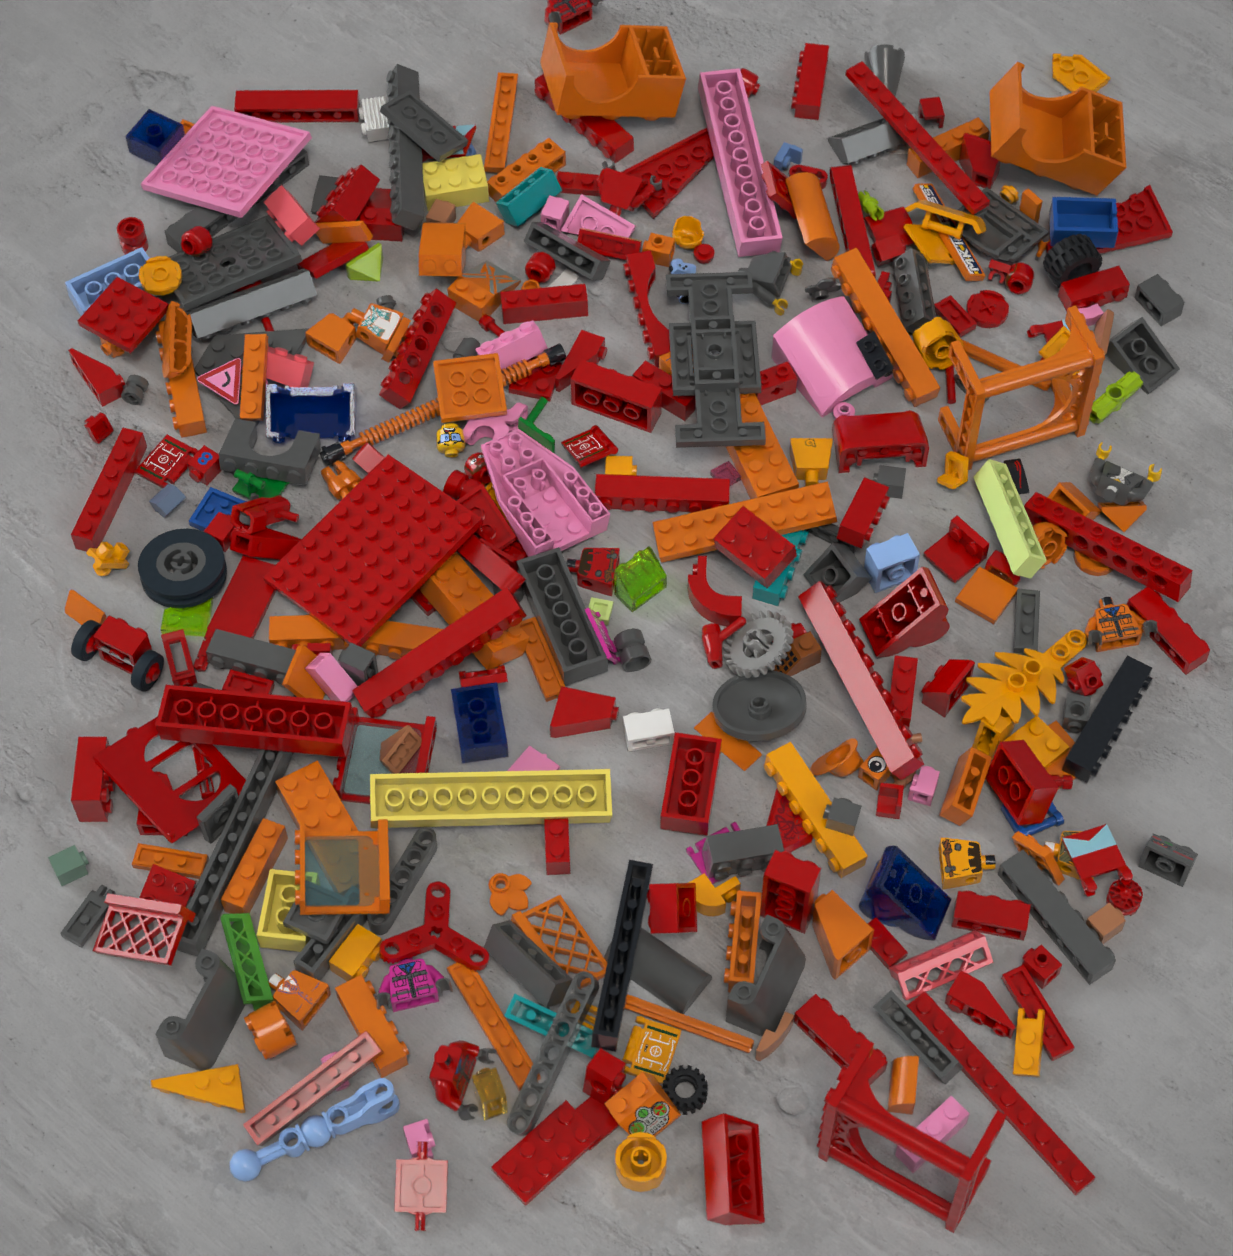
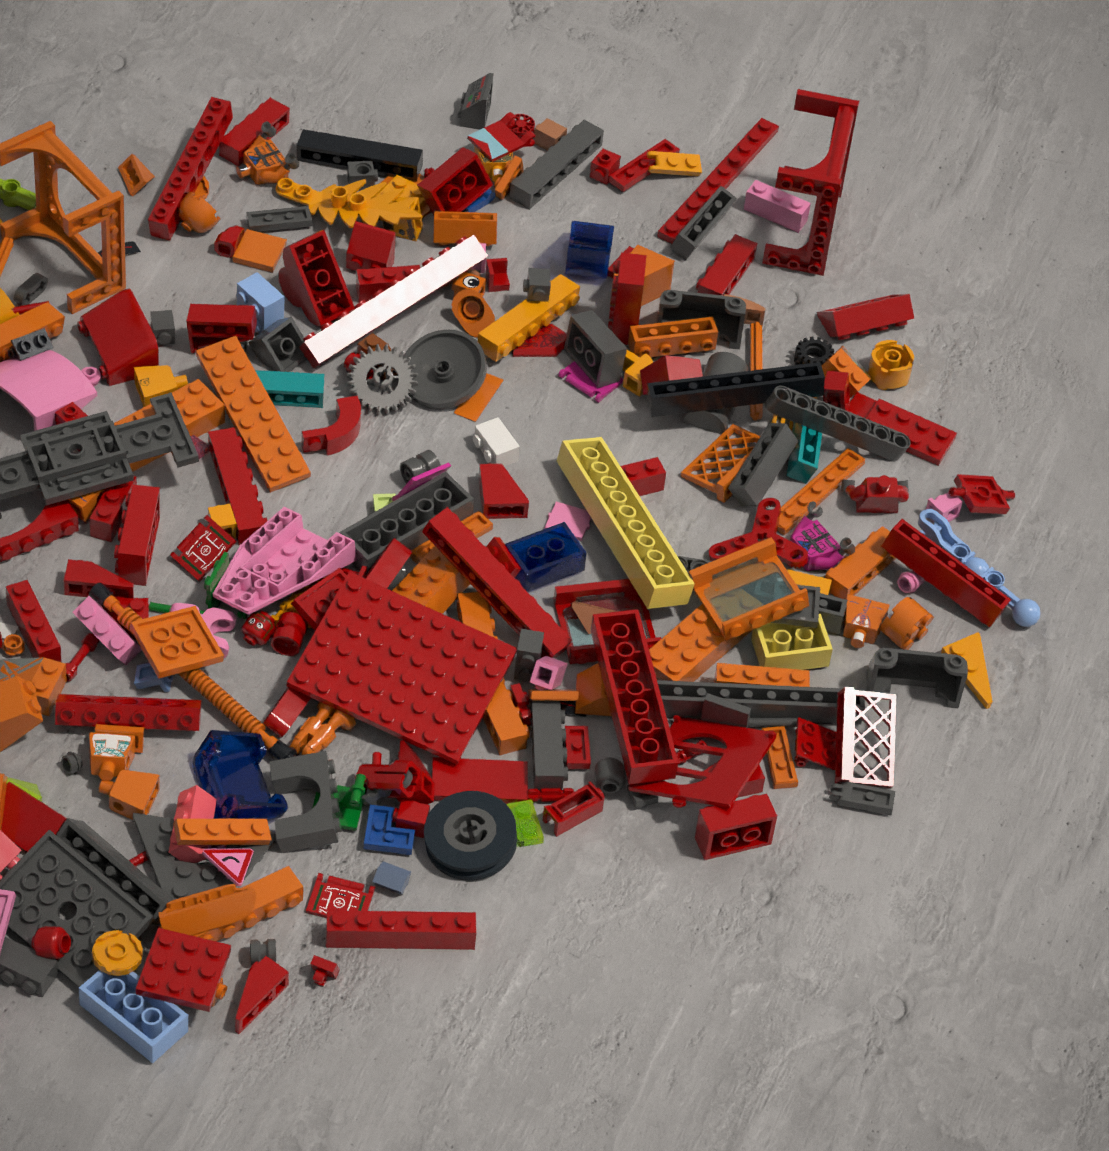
camera: 115 degrees left, 10 degrees down
sand green brick [48,845,89,886] -> none
orange slope [65,589,106,625] -> none
brick [71,615,164,692] -> none
light orange hips [86,542,130,576] -> none
red wheel [117,217,149,254] -> none
red brick [187,445,222,486] -> none
bright green fence [220,913,273,1011] -> none
yellow head [436,423,465,458] -> none
dark grey brick [453,337,480,358] -> none
clear yellow brick [472,1067,508,1121] -> none
orange plate [489,873,532,916] -> none
red torso [566,548,620,596] -> none
clear neon green slope [614,546,667,613] -> none
red brick [660,732,722,836] -> none
red piece [702,617,747,669] -> none
red brick [713,506,797,588] -> none
orange brick [887,1056,919,1115] -> none
coral fence [889,930,993,1000] -> none
red bracket [924,515,990,583] -> none
light orange bracket [937,451,969,489] -> none
light orange torso [938,837,996,889] -> none
red slope [945,970,1015,1039] -> none
red brick [951,891,1031,941] -> none
yellowish green brick [974,459,1047,579] -> none
orange brick [1048,482,1102,520] -> none
red brick [1064,657,1103,696] -> none
dark grey torso [1089,442,1162,506] -> none

